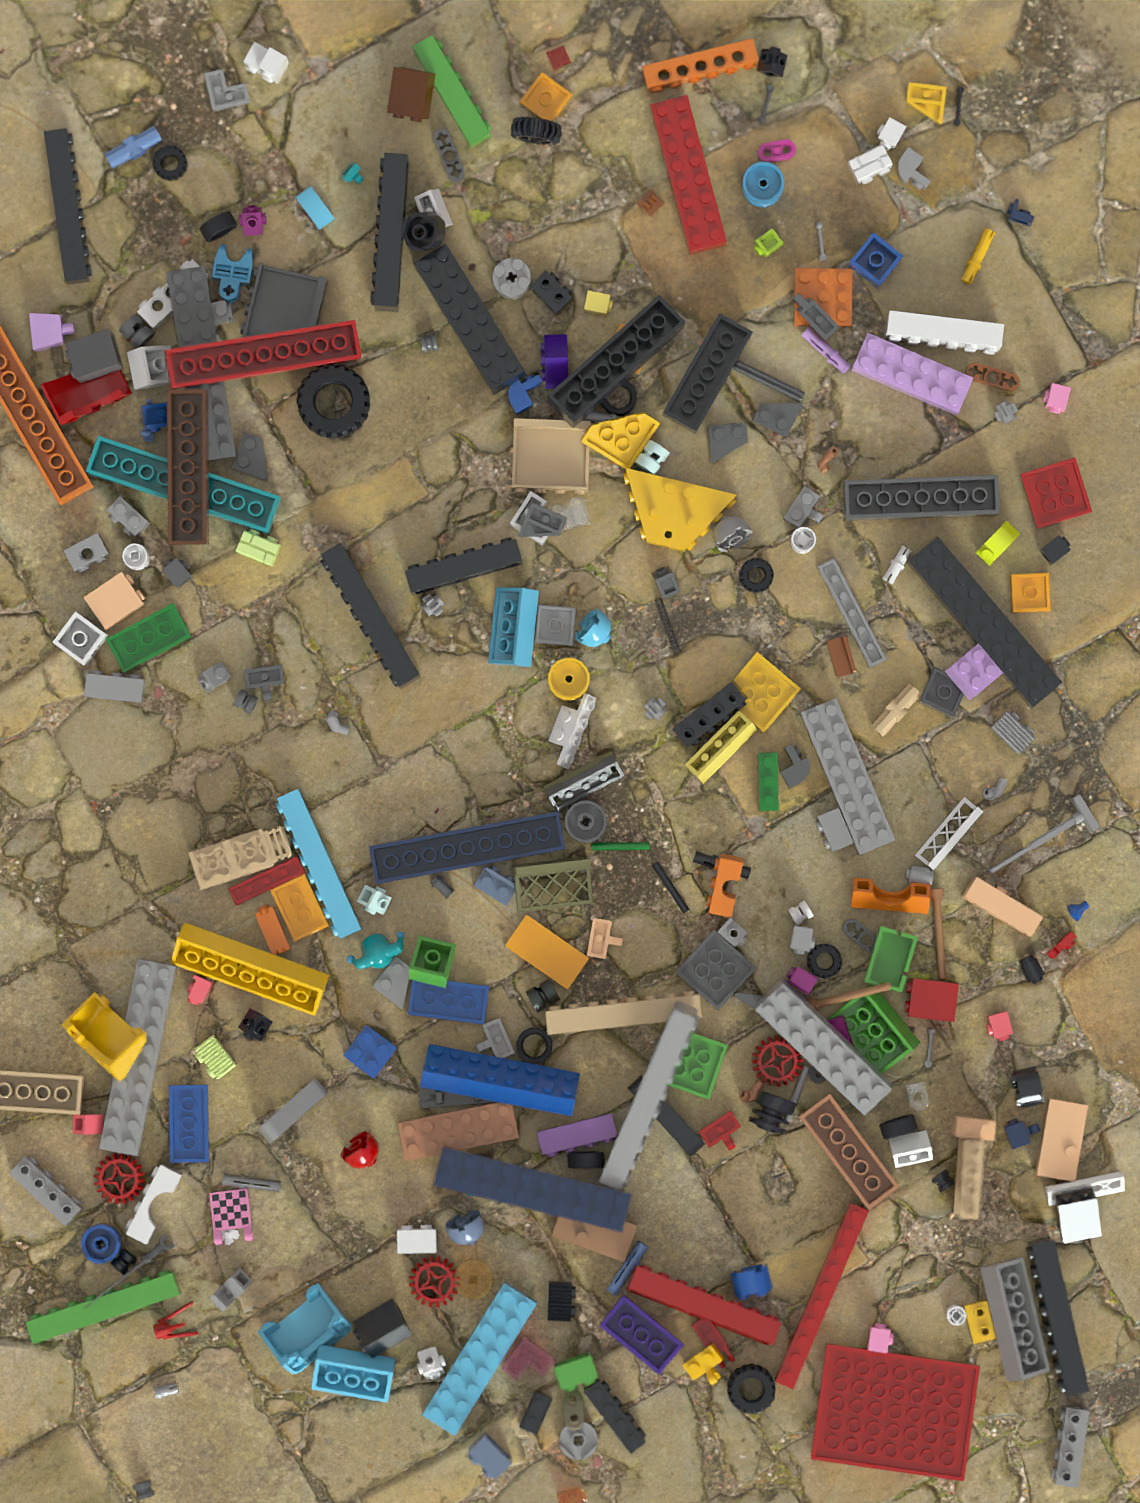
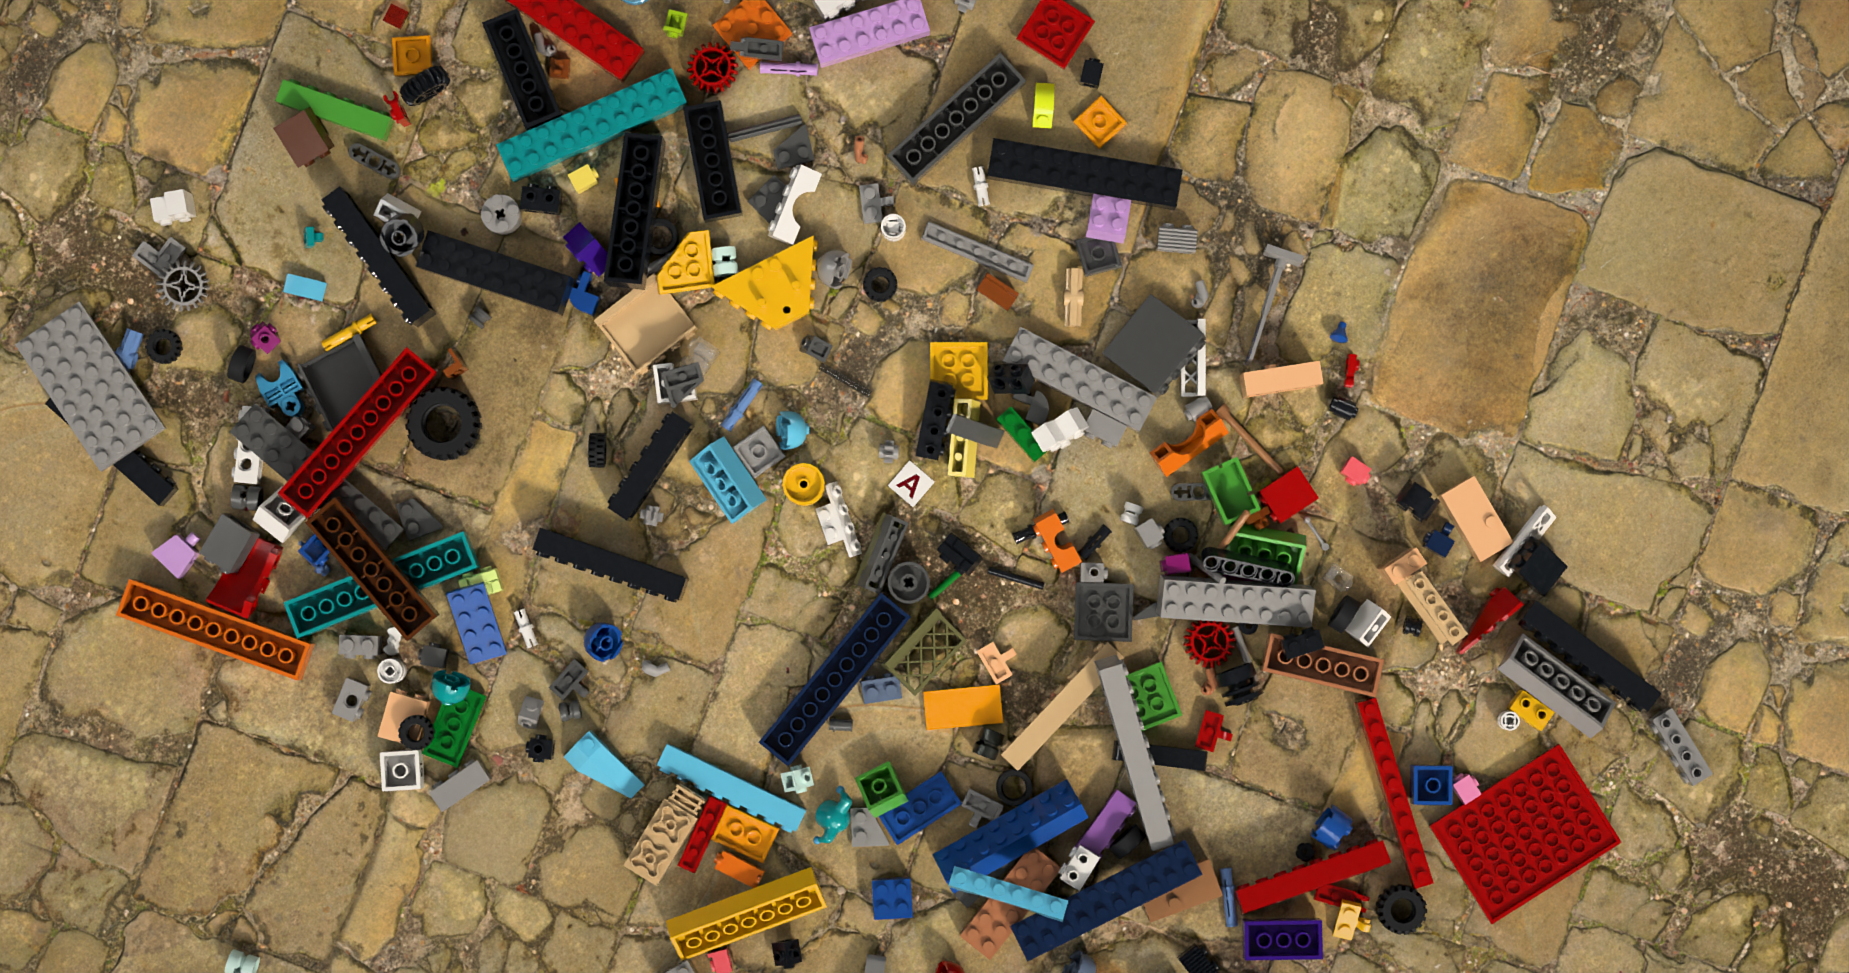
camera: 40 degrees left, 0 degrees up
none -> light grey plate [15,301,167,472]
none -> light grey gear [156,259,210,311]
none -> yellow pin [321,313,377,352]
none -> red plate [383,91,411,127]
none -> white piece [383,627,402,656]
none -> black tyre [398,715,435,750]
none -> teal cylinder [431,670,471,705]
none -> dark orange panel [443,347,469,380]
none -> plate [446,582,507,665]
none -> black brick [482,8,562,131]
none -> teal brick [496,68,688,183]
none -> white pin [514,608,538,649]
none -> black brick [525,734,555,763]
none -> light grey arm [533,32,556,57]
none -> medium azure wedge [564,730,645,798]
none -> blue cylinder [583,622,623,662]
none -> black tyre [588,433,607,468]
none -> red gear [687,42,739,94]
none -> medium blue pin [720,378,763,432]
none -> white arch [768,165,822,245]
none -> white sticker [888,460,935,507]
none -> black brick [937,532,983,576]
none -> dark grey slope [946,413,1005,448]
none -> medium azure arch [949,866,1068,922]
none -> black brick [987,364,1035,394]
none -> white brick [1031,407,1089,452]
none -> white brick [1058,844,1100,891]
none -> black pin [1077,524,1112,560]
none -> dark grey panel [1103,294,1206,398]
none -> light grey bar [1188,553,1226,584]
none -> black beam [1201,547,1295,587]
none -> dark orange tile [1245,506,1271,531]
none -> black brick [1279,627,1325,660]
none -> black plate [1296,843,1315,862]
none -> blue brick [1410,765,1453,805]
none -> red wedge [1456,587,1524,655]

